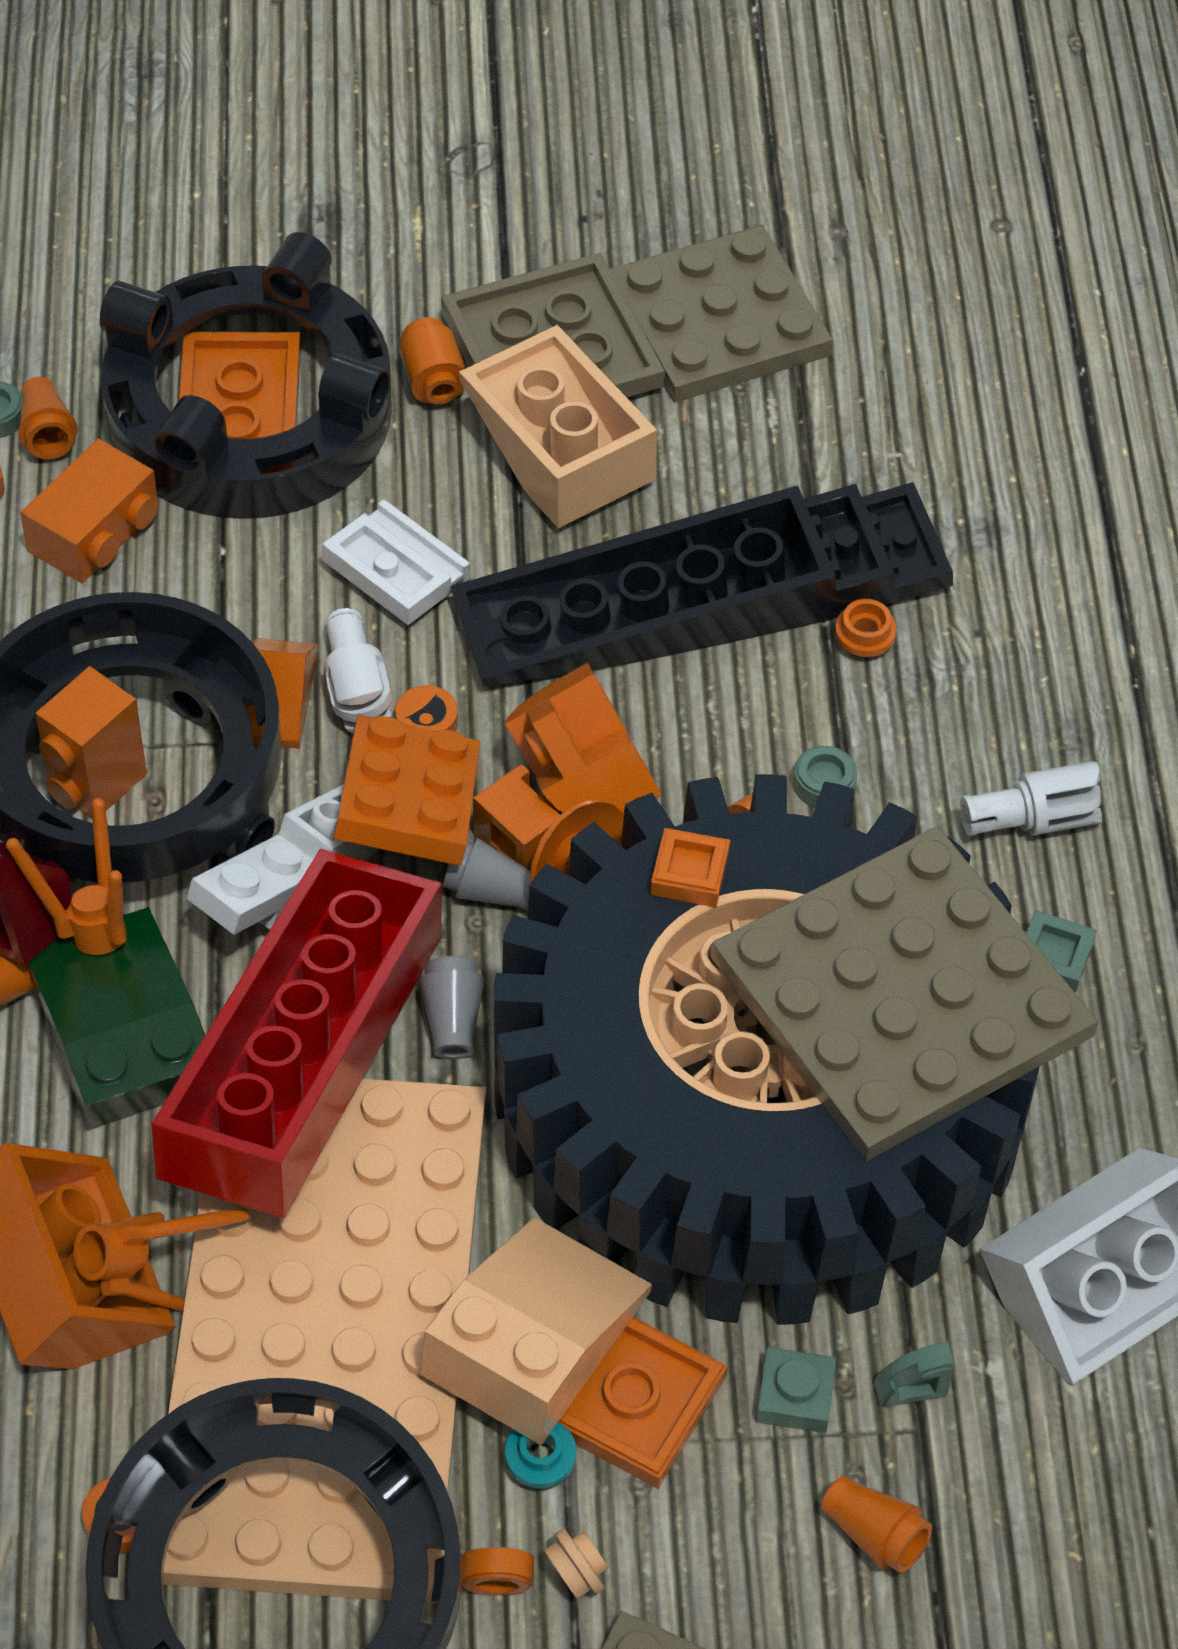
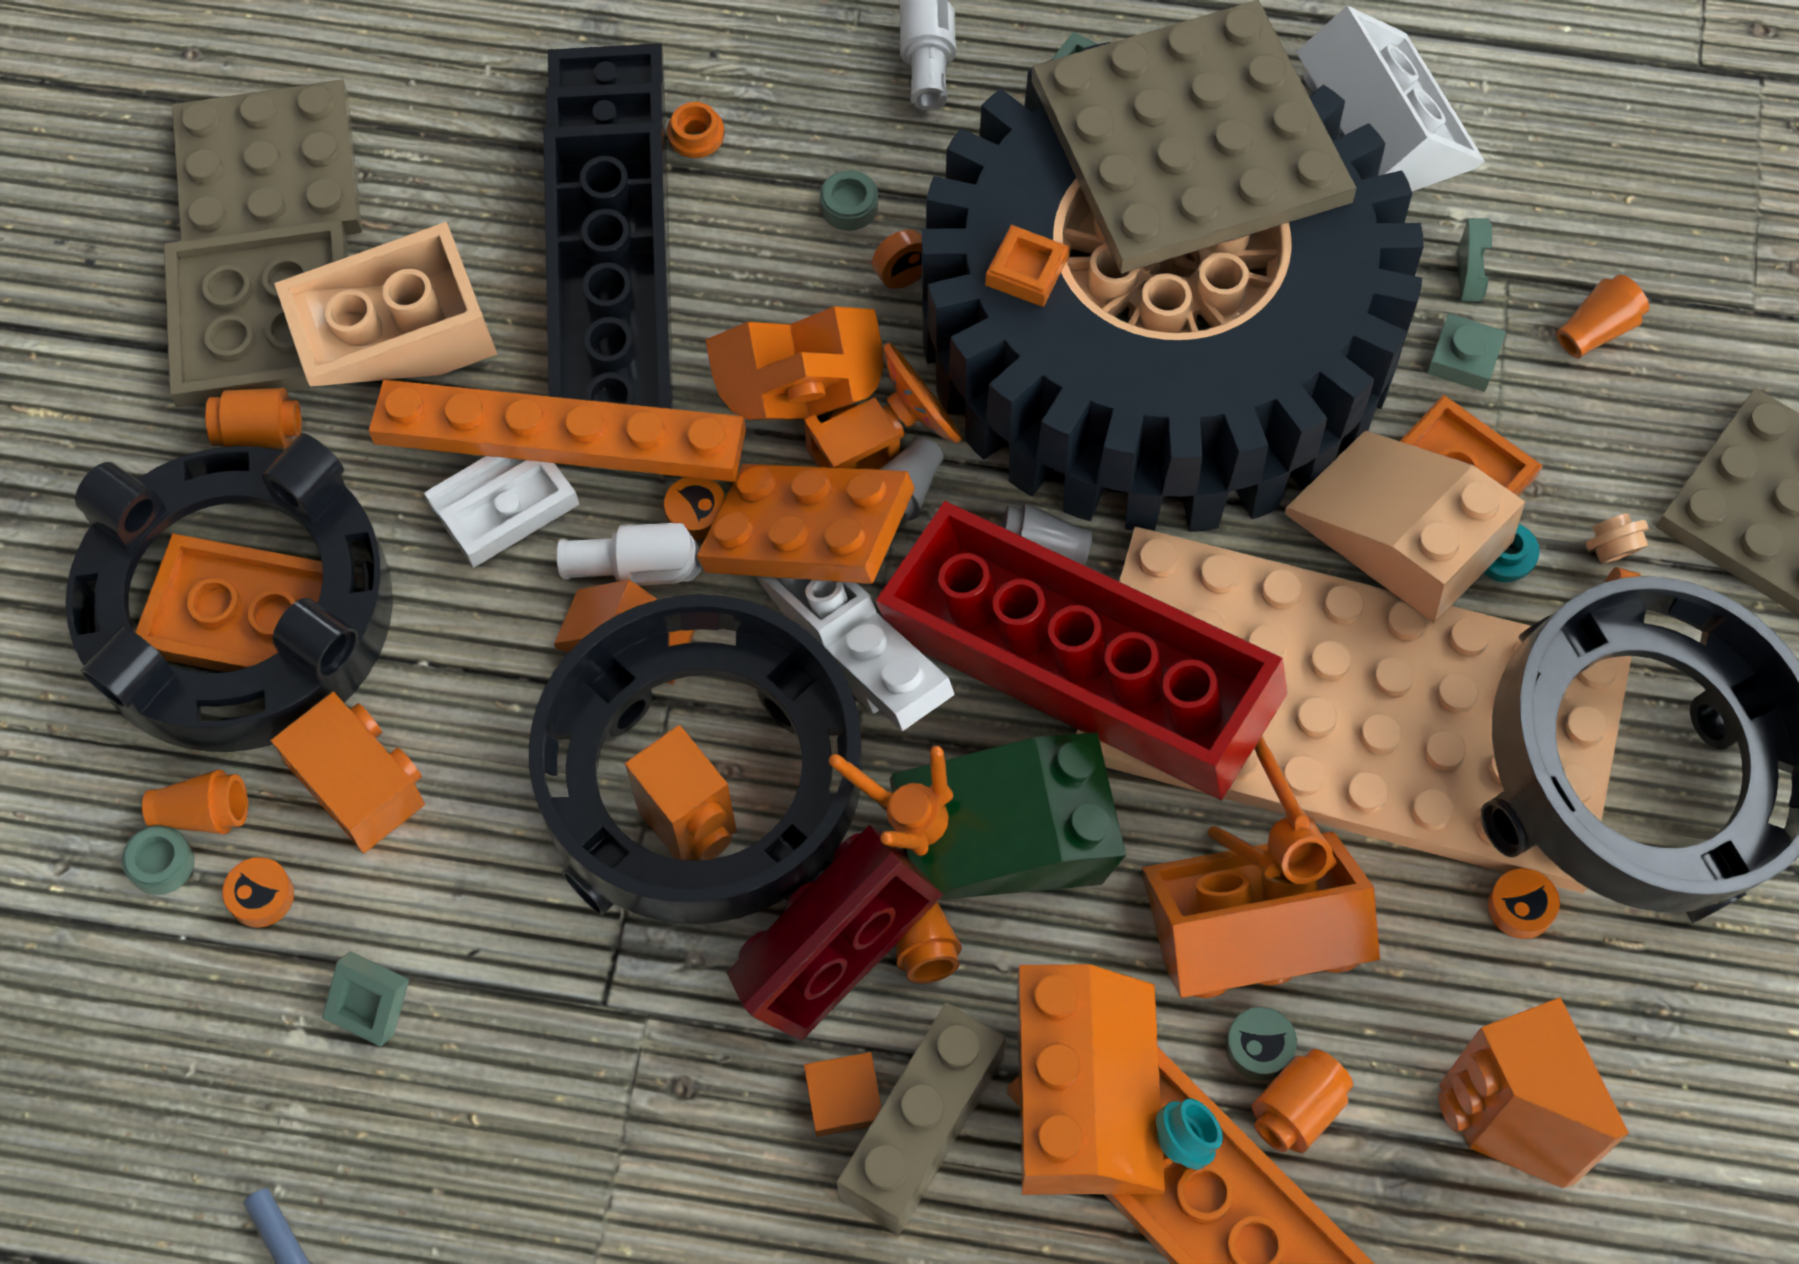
camera: 75 degrees left, 10 degrees up
none -> orange plate [368,380,746,482]

